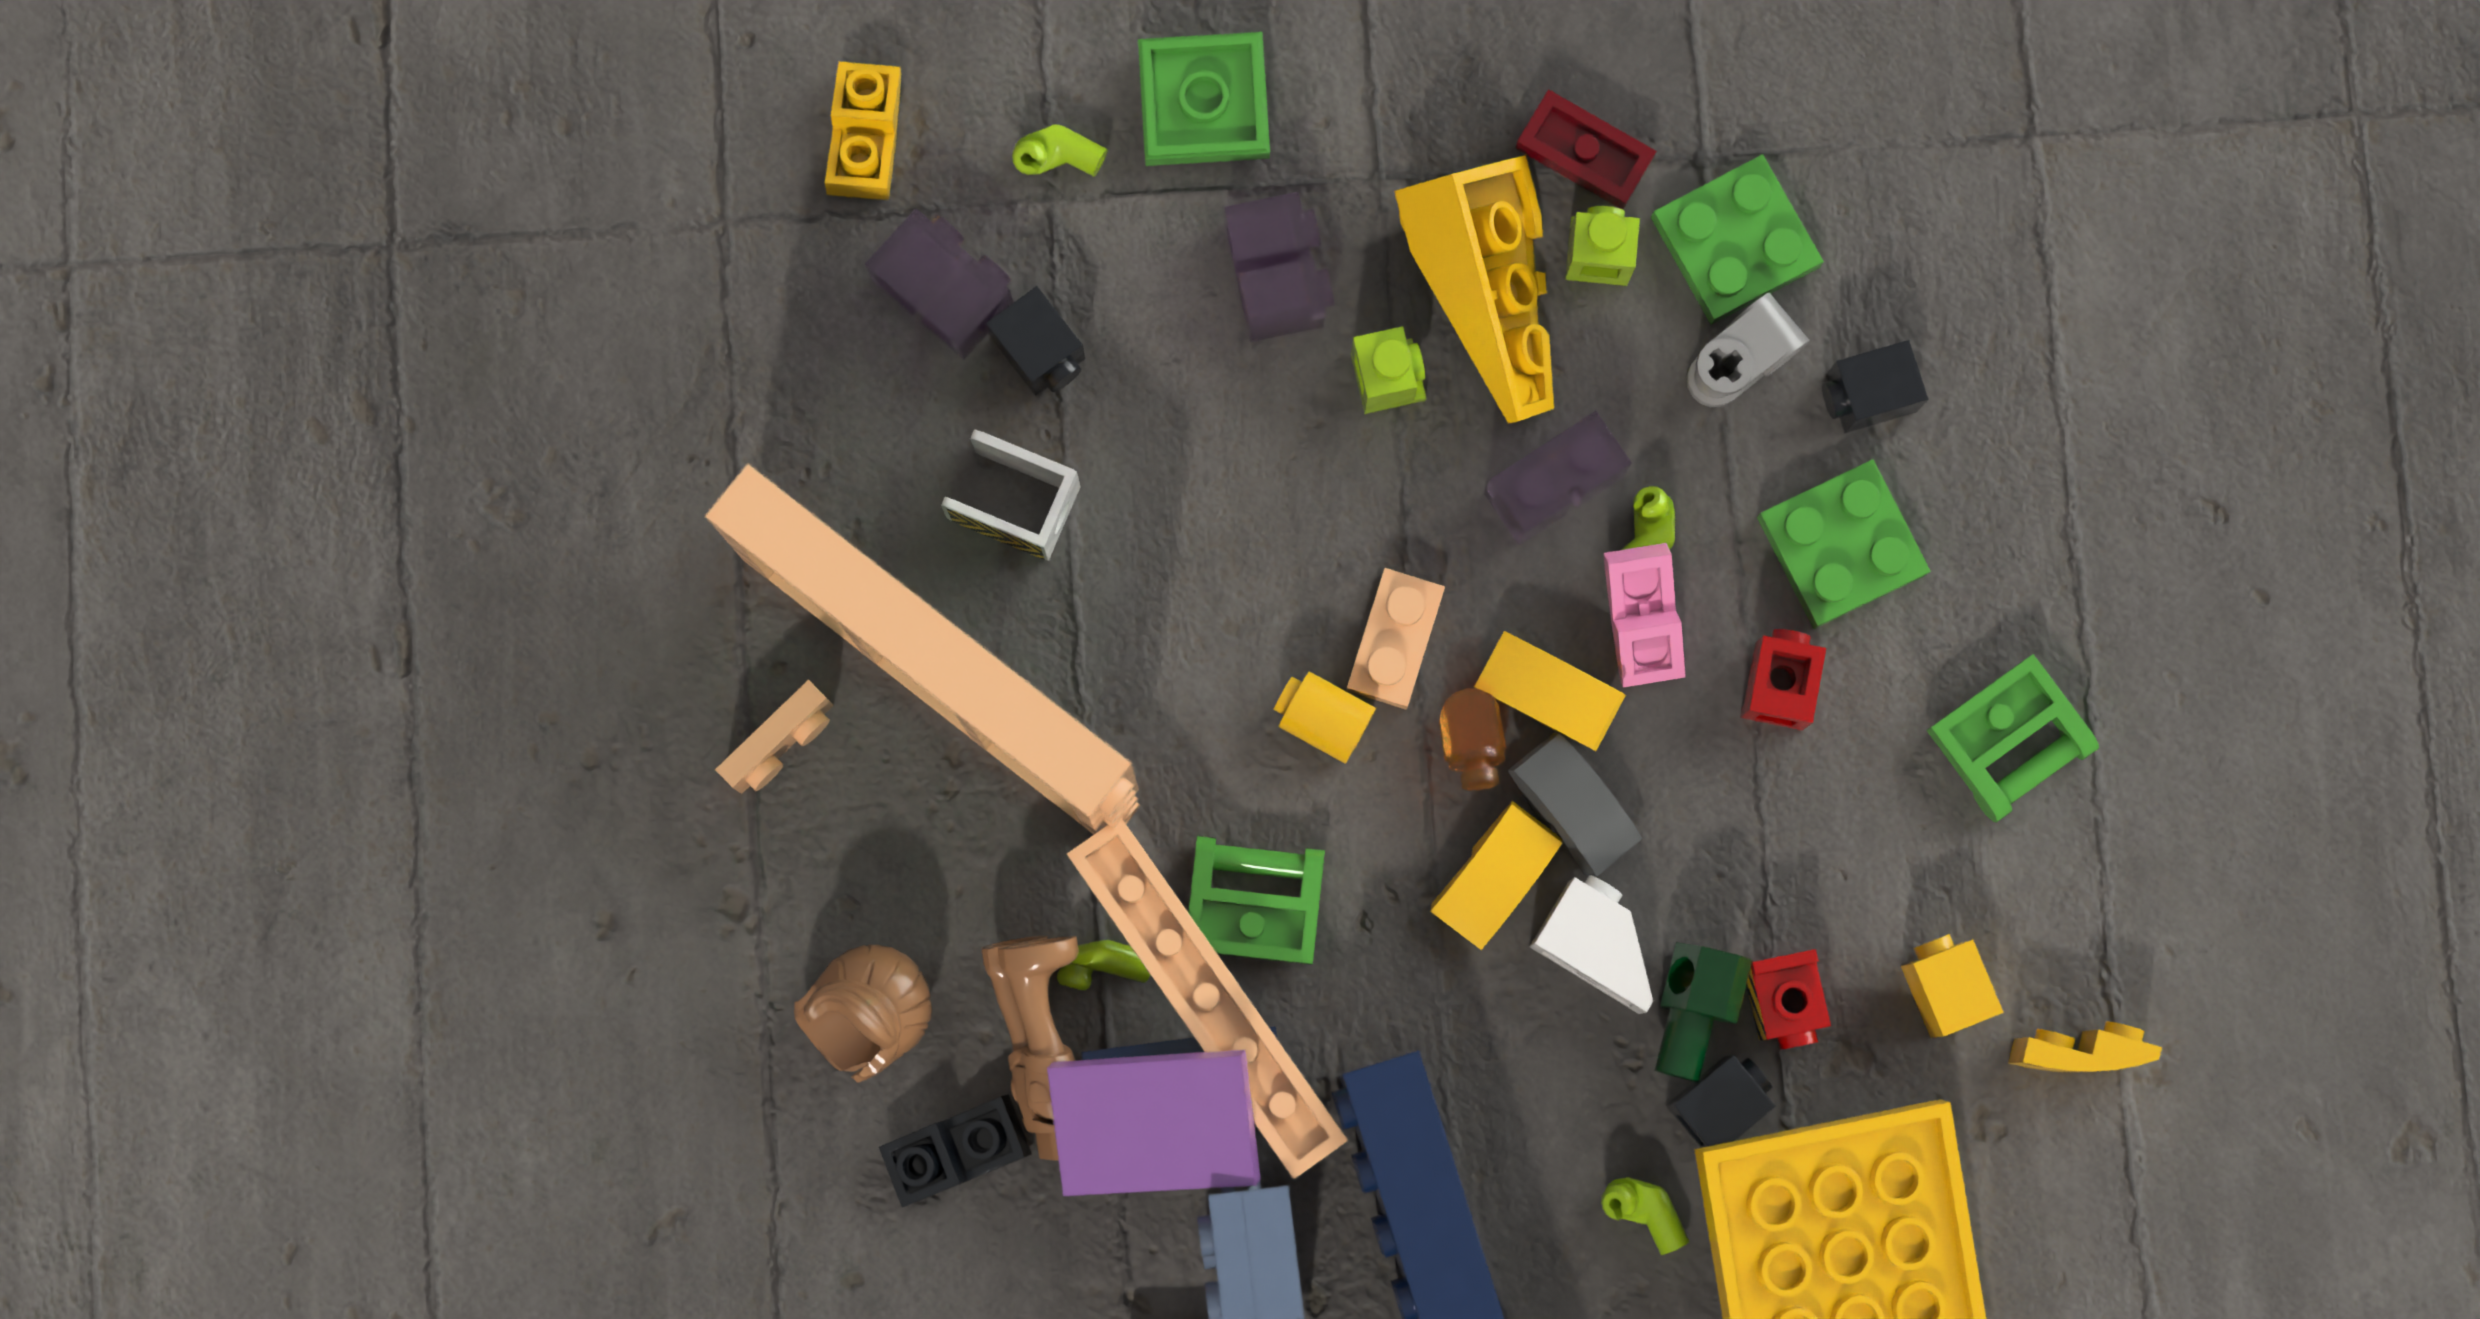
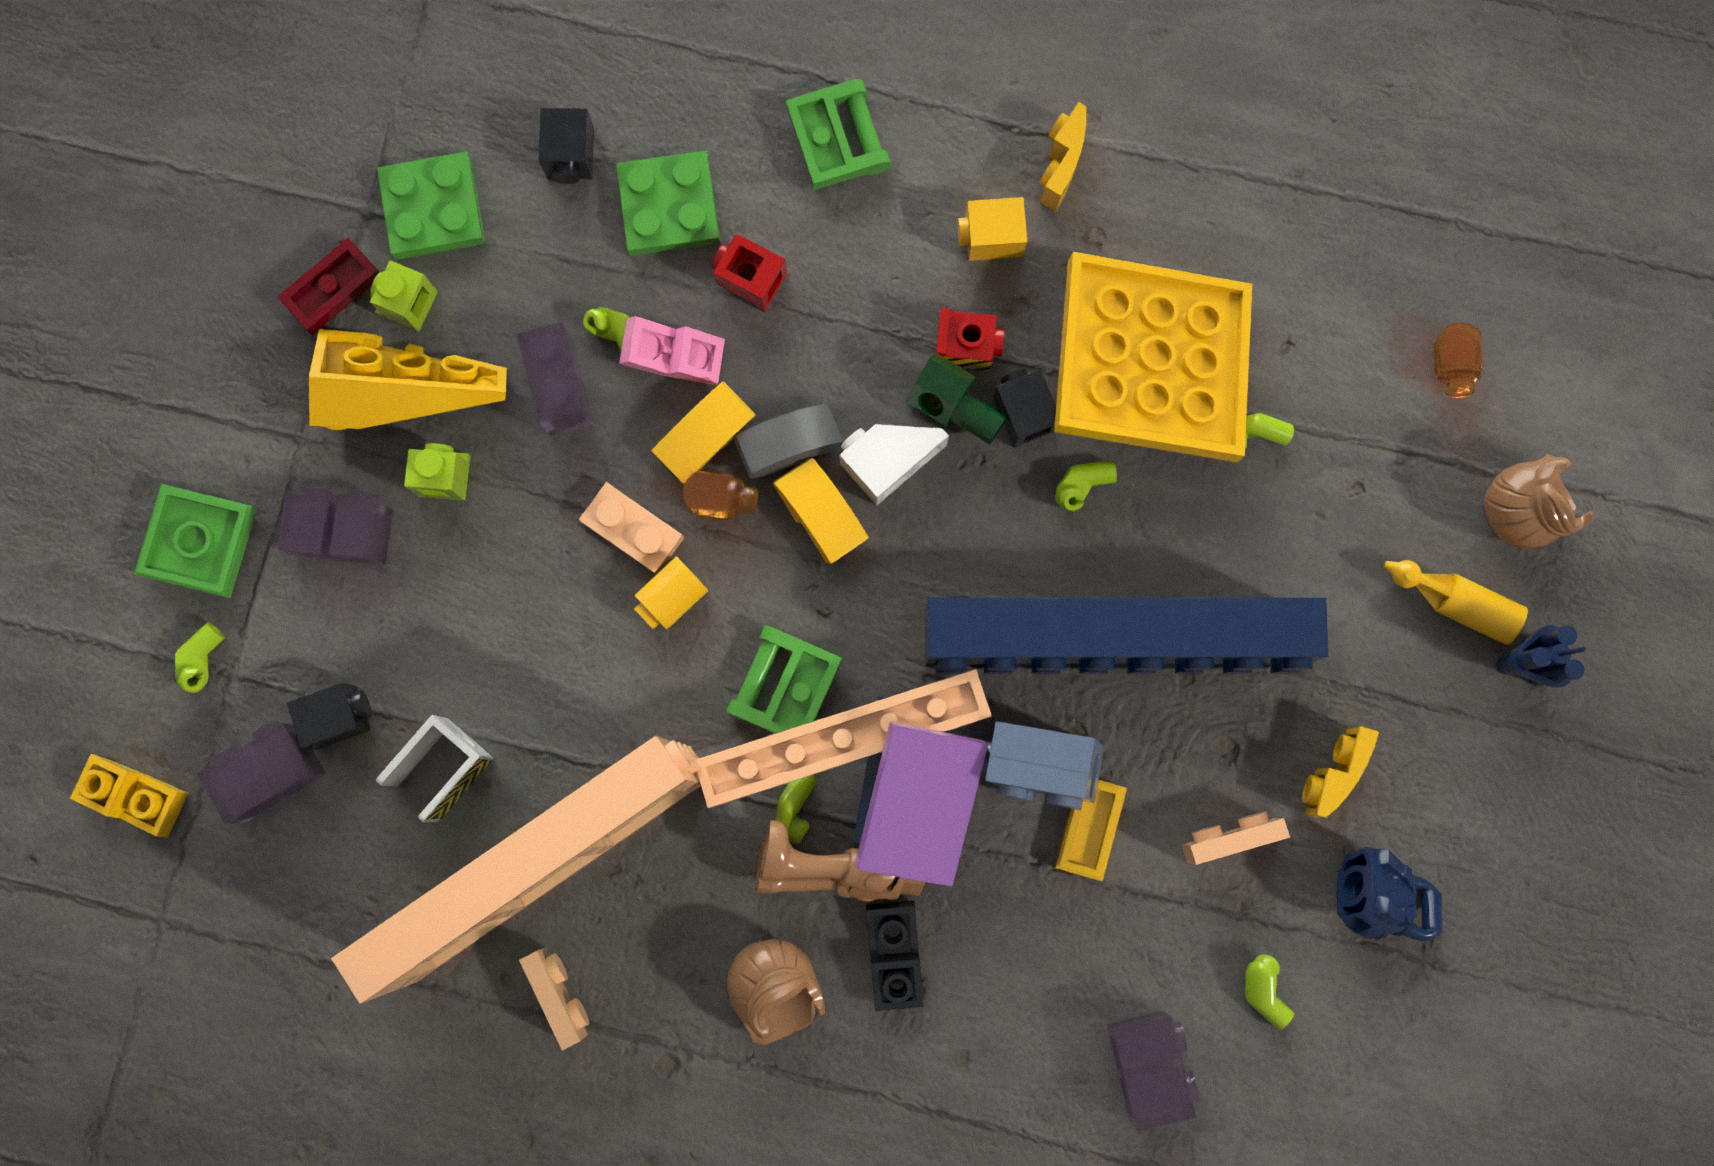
camera: 70 degrees left, 0 degrees up
light grey piece [1686,293,1810,408] -> none

